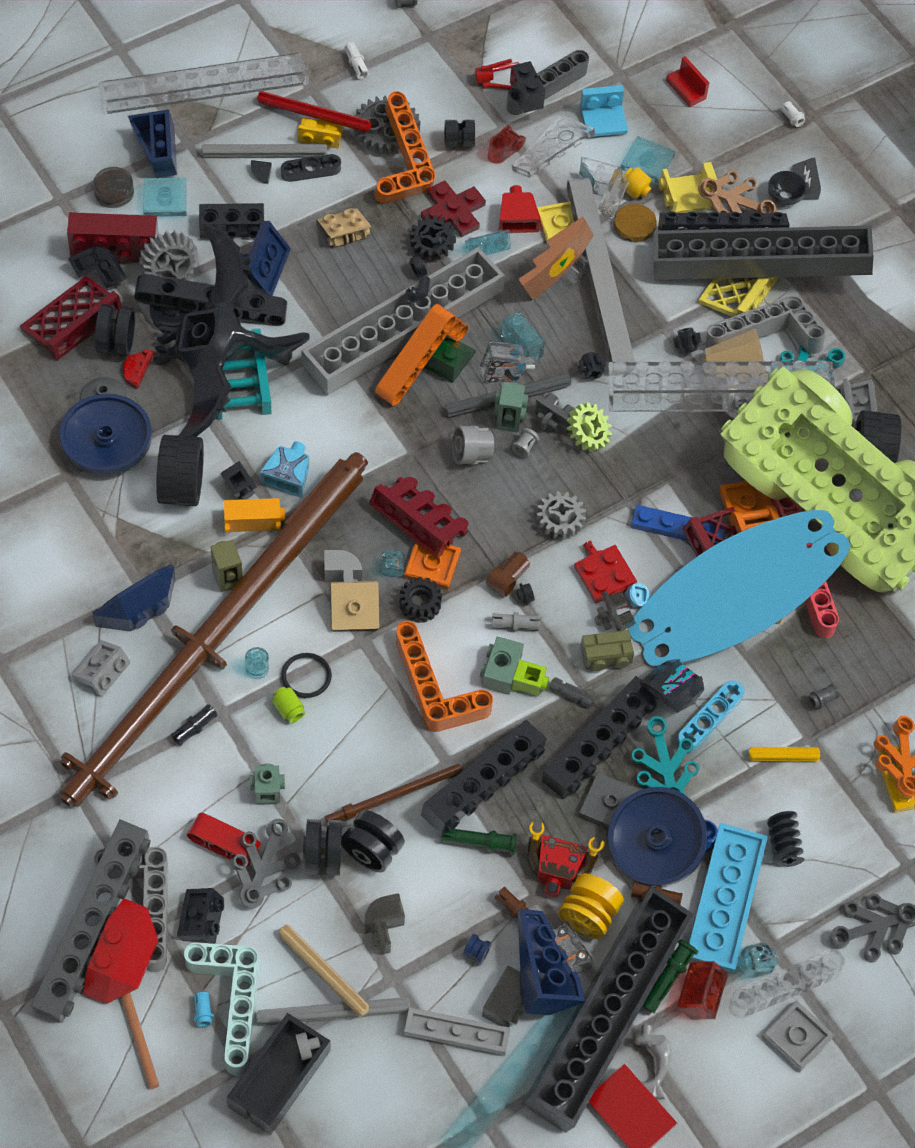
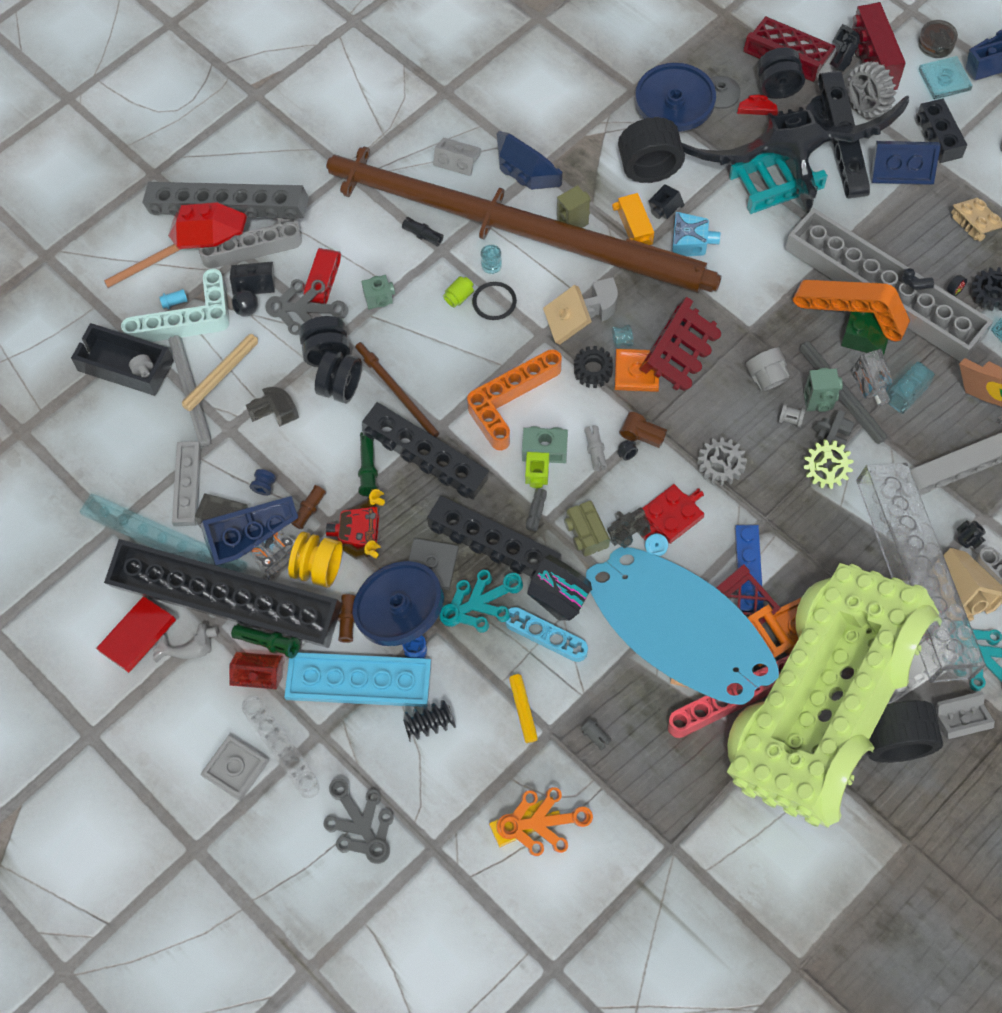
camera: 85 degrees right, 5 degrees up
black gear [577,352,606,380] -> none
clear light blue head [738,942,777,978] -> none
none -> black piece [232,290,258,317]

